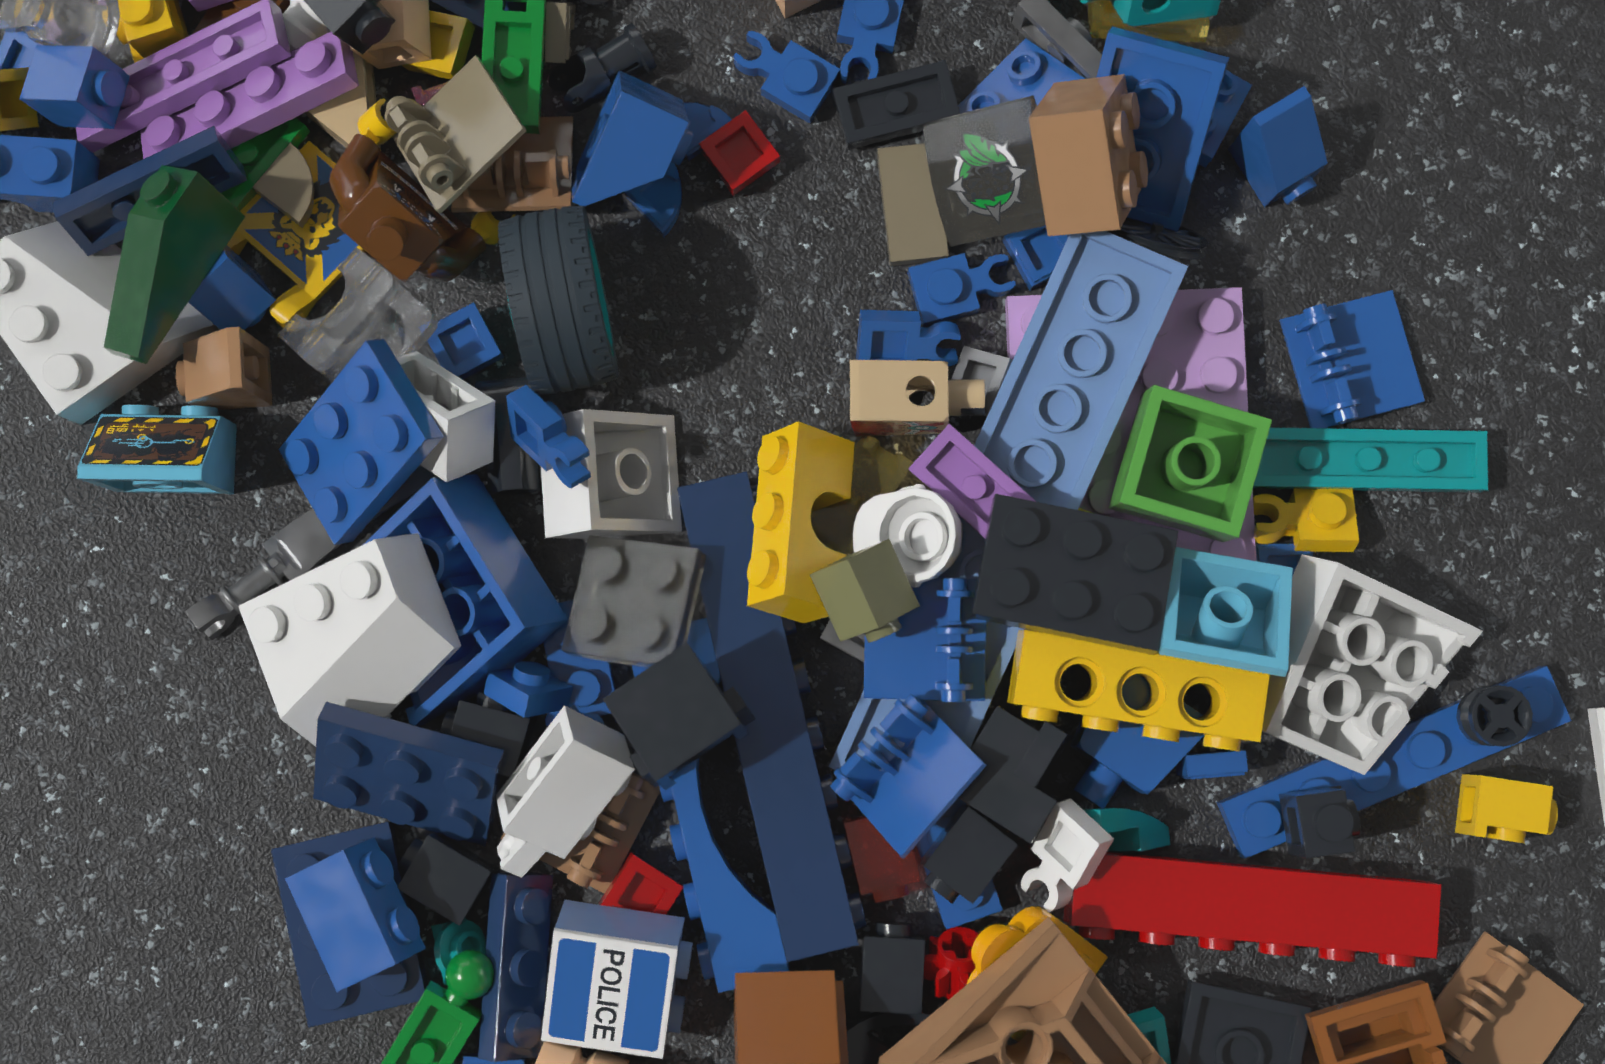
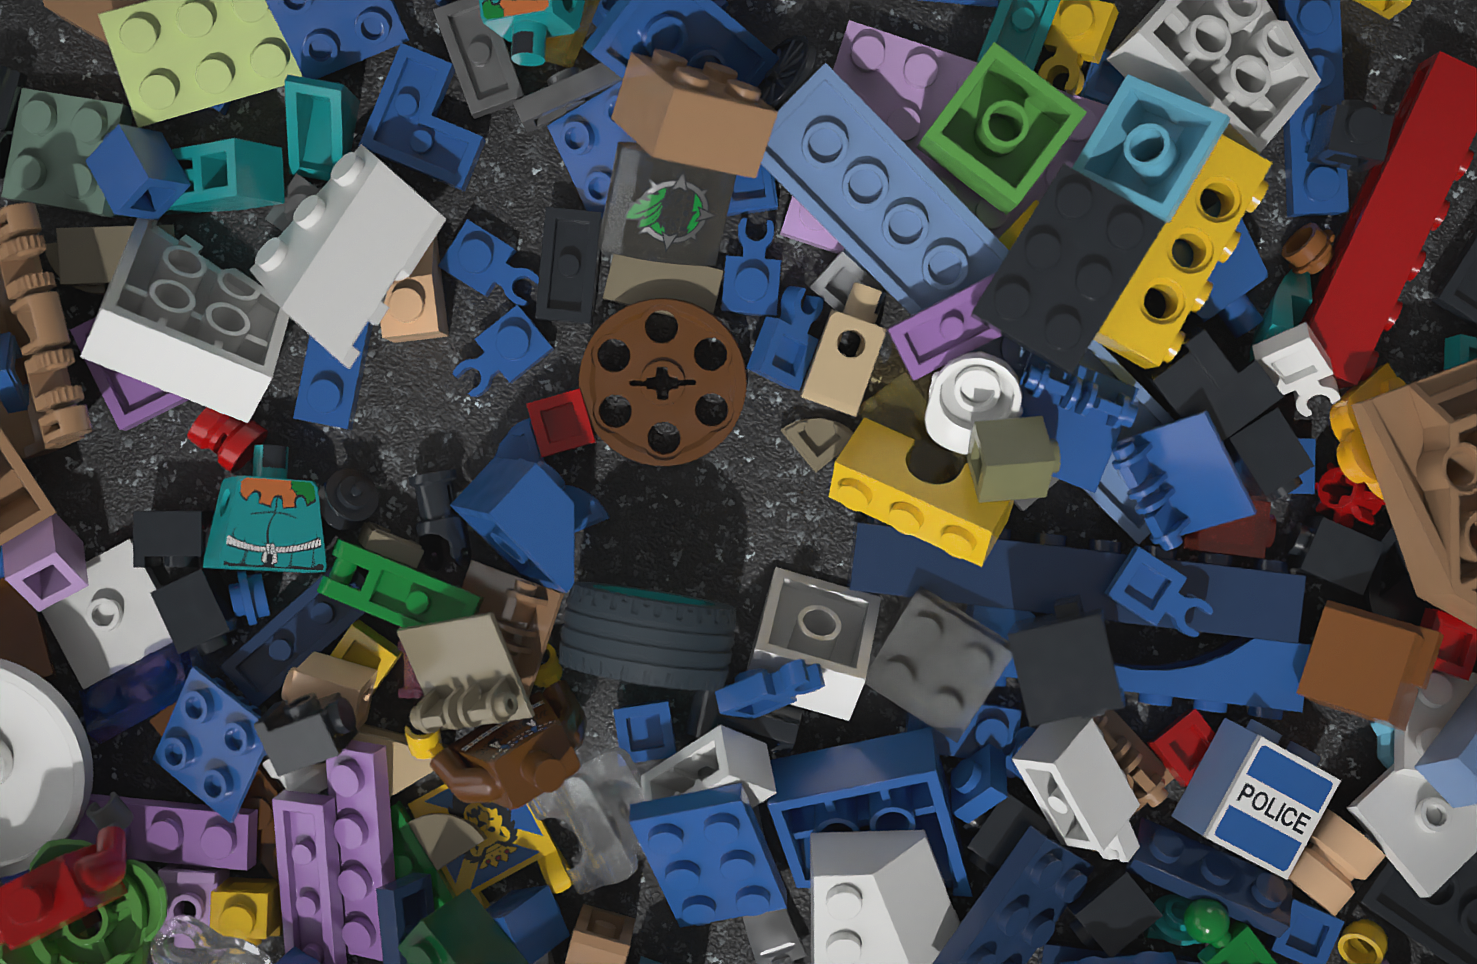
camera: 70 degrees left, 5 degrees up
blue tile [1176,750,1248,780] -> none
none -> reddish brown wedge [579,298,747,466]
none -> dark tan tile [780,418,854,473]
none -> blue plate [1104,546,1214,637]
none -> dark orange plate [1282,223,1335,274]

